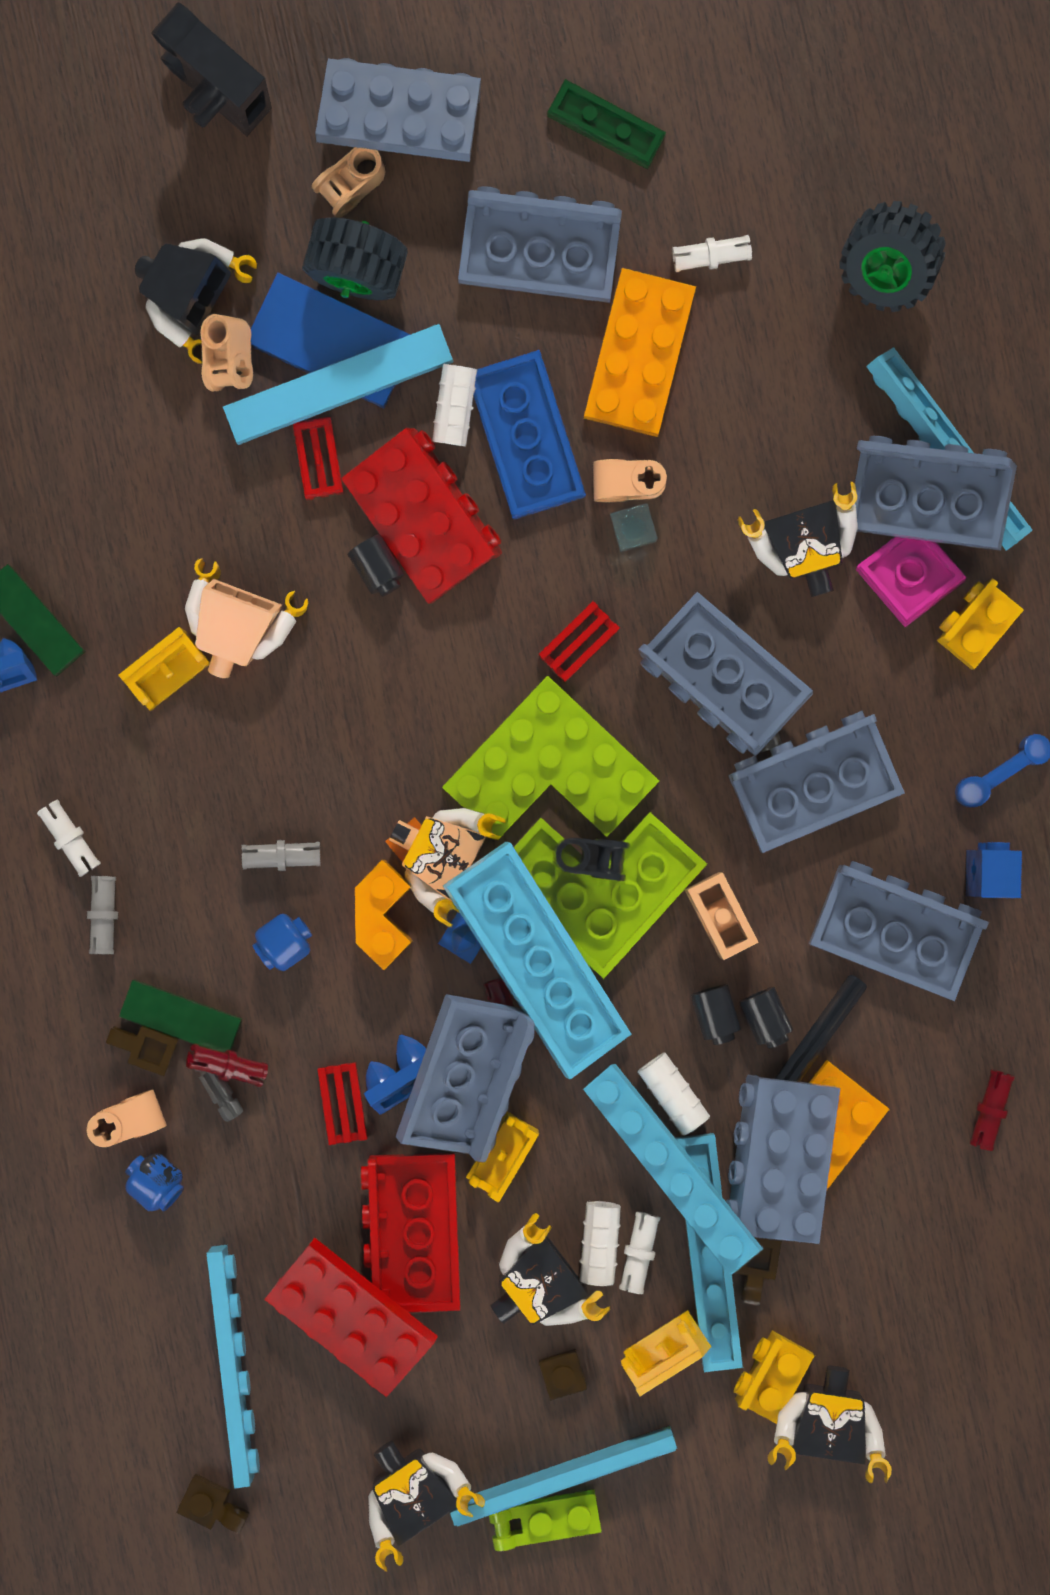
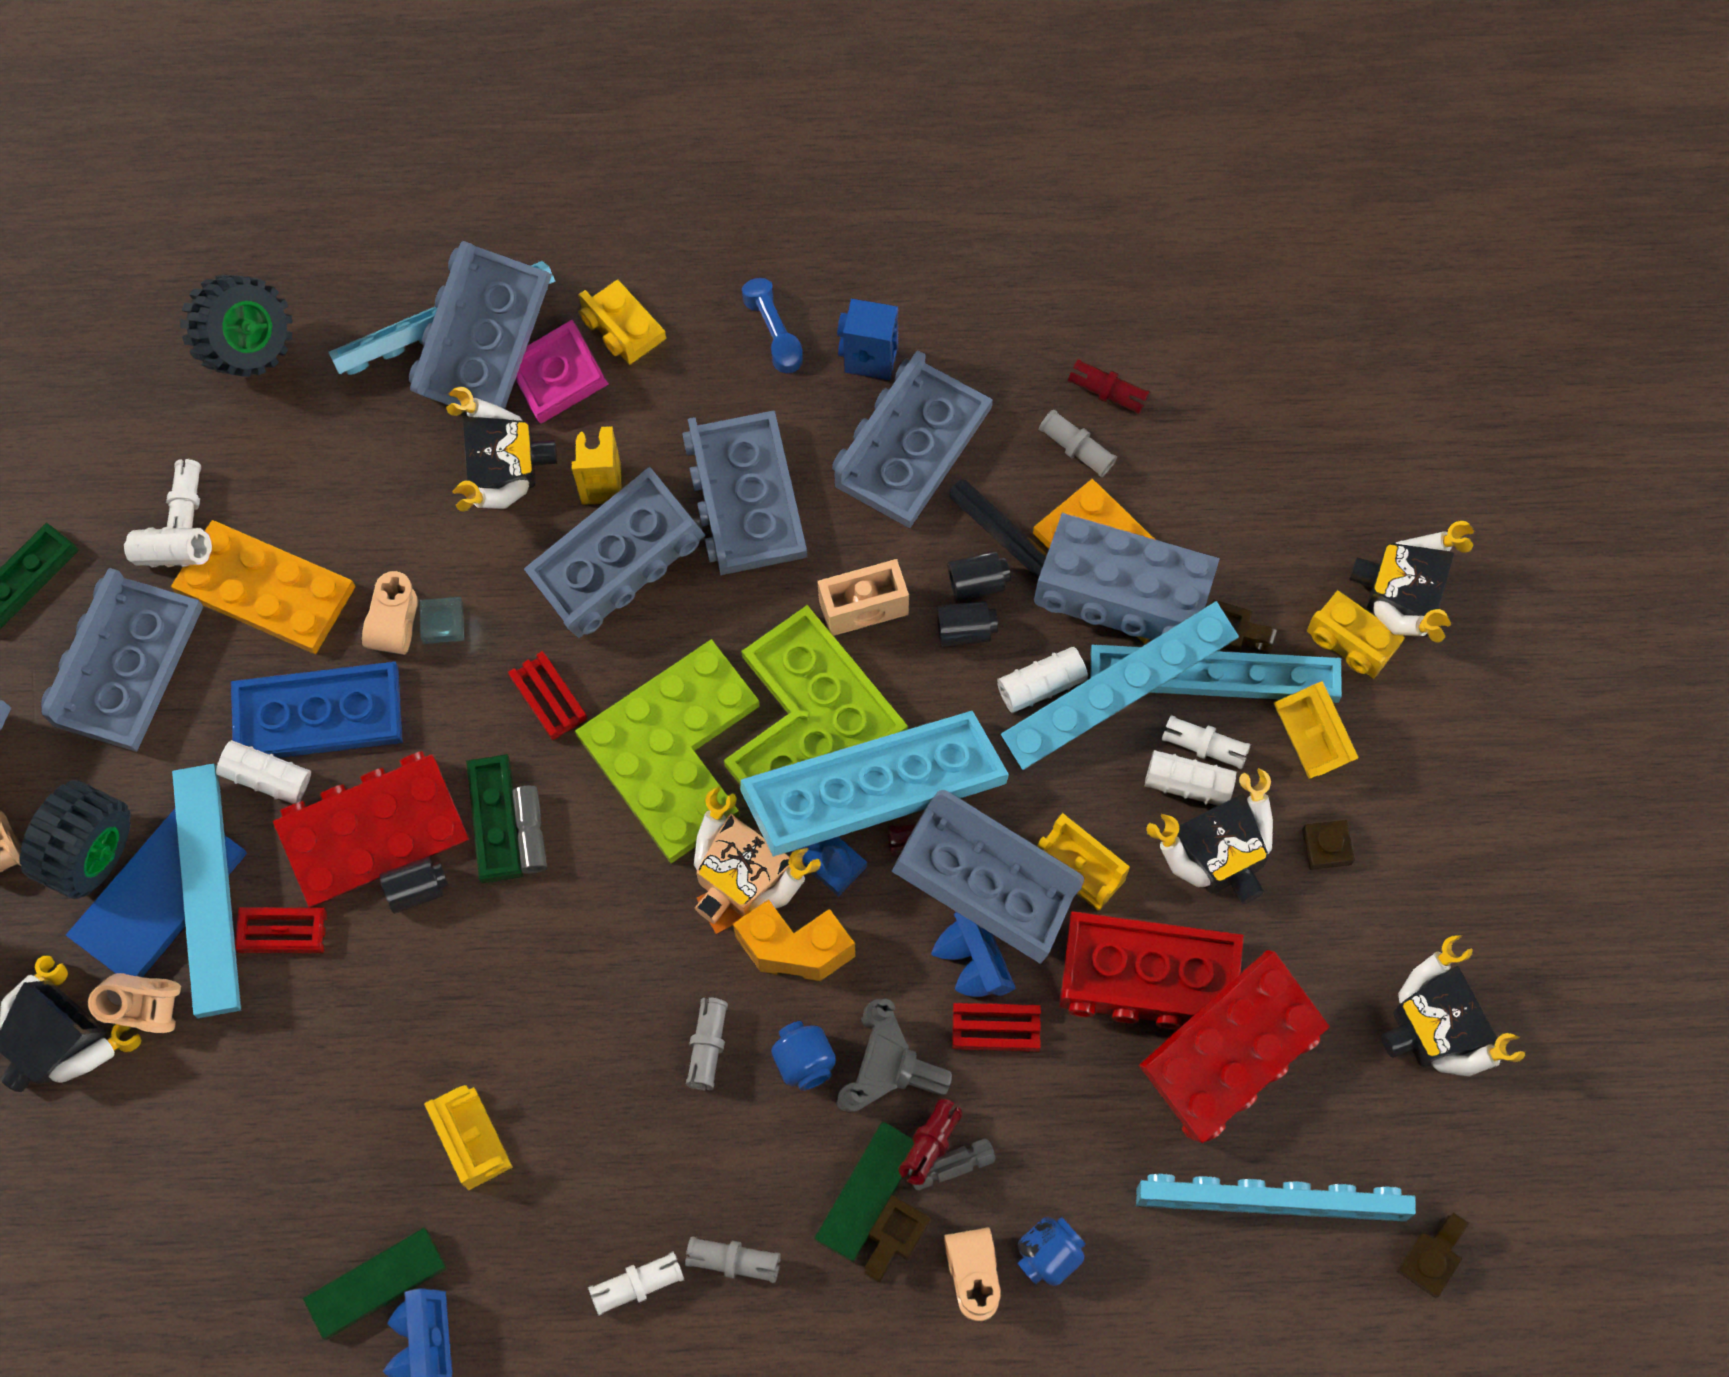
camera: 75 degrees left, 20 degrees down
light nougat torso [185,559,308,678] -> none
medium azure tile [450,1426,677,1527] -> none
lime plate [489,1489,601,1551] -> none
black piece [553,838,630,881] -> none
none -> white axle [124,526,212,568]
none -> dark green tile [466,754,524,884]
none -> dark grey piece [512,786,547,874]
none -> yellow hinge [572,426,621,505]
none -> dark grey axle [836,999,952,1112]
none -> light grey pin [1039,409,1117,477]

